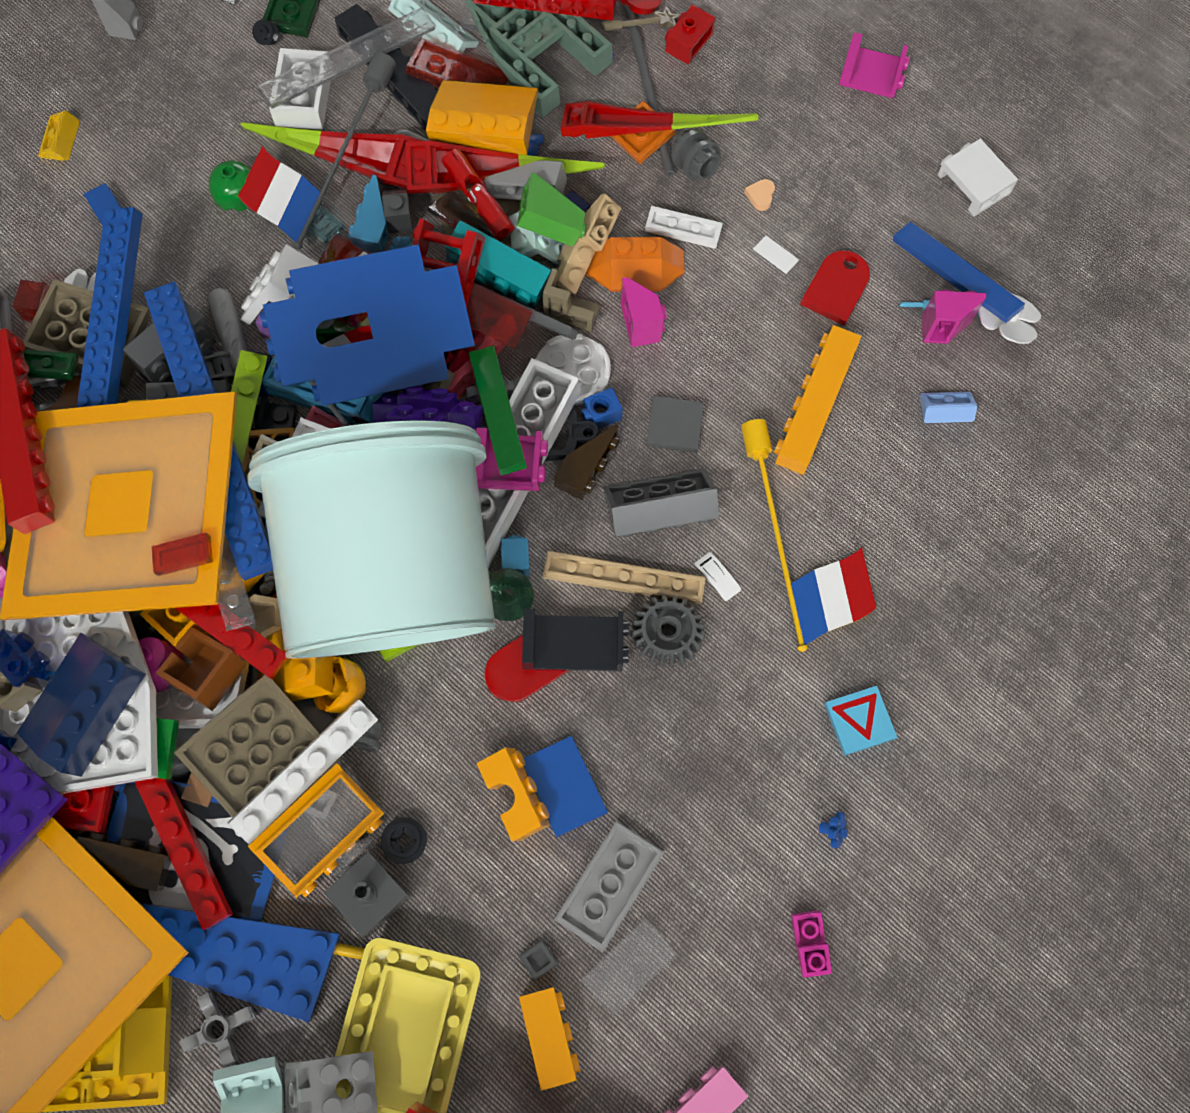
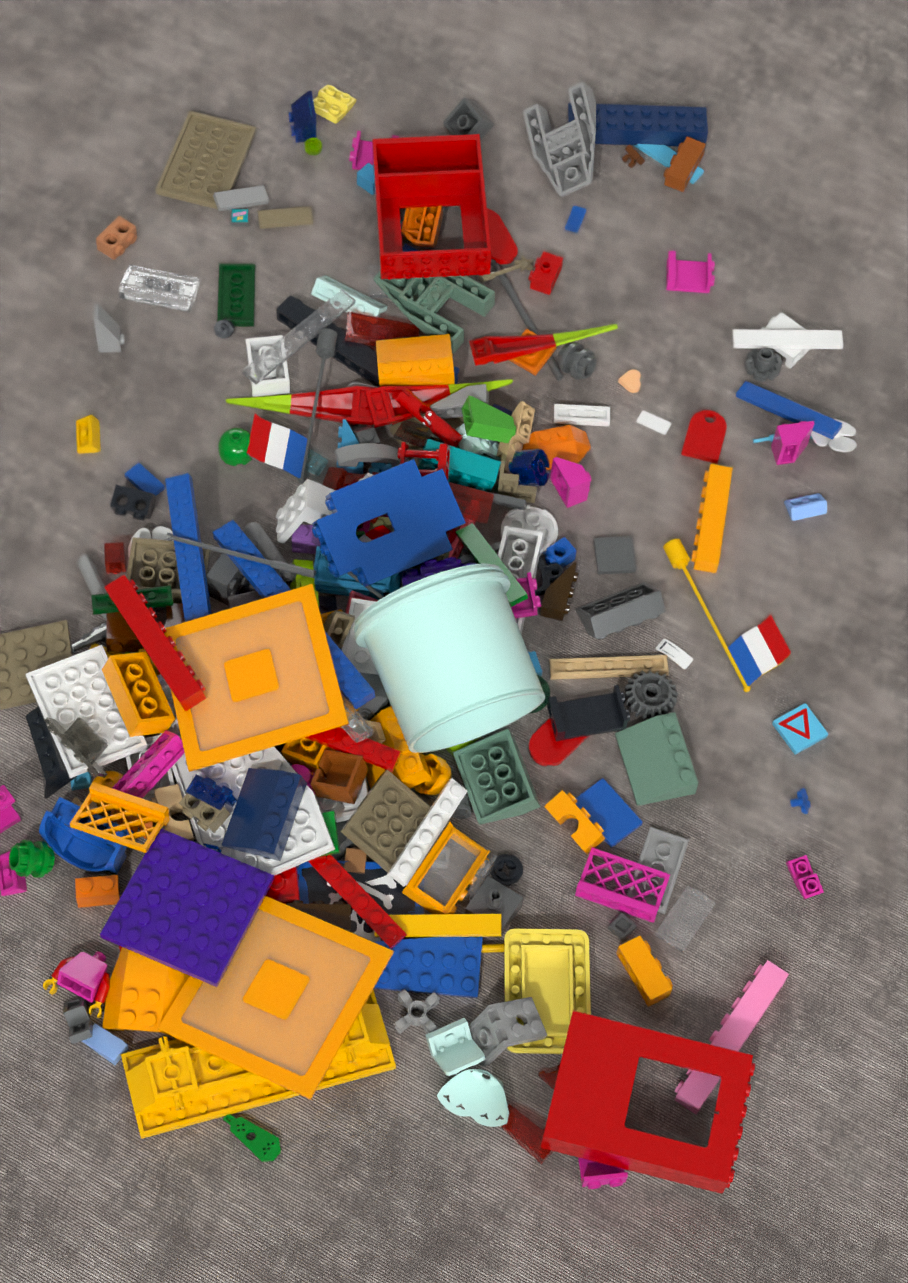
camera: 15 degrees left, 10 degrees down
clear red tile [151,532,213,576] -> none
none -> black brick [110,484,156,521]
none -> dark grey piece [165,533,316,582]
none -> light grey slope [334,443,400,468]
none -> yellow tile [374,914,502,937]
none -> sand green slope [453,729,541,825]
none -> clear blue brick [508,449,549,487]
none -> dark pink fence [575,848,671,923]
none -> sand green slope [615,712,698,806]
none -> white tile [732,329,843,349]
none -> dark grey plant [744,348,782,382]

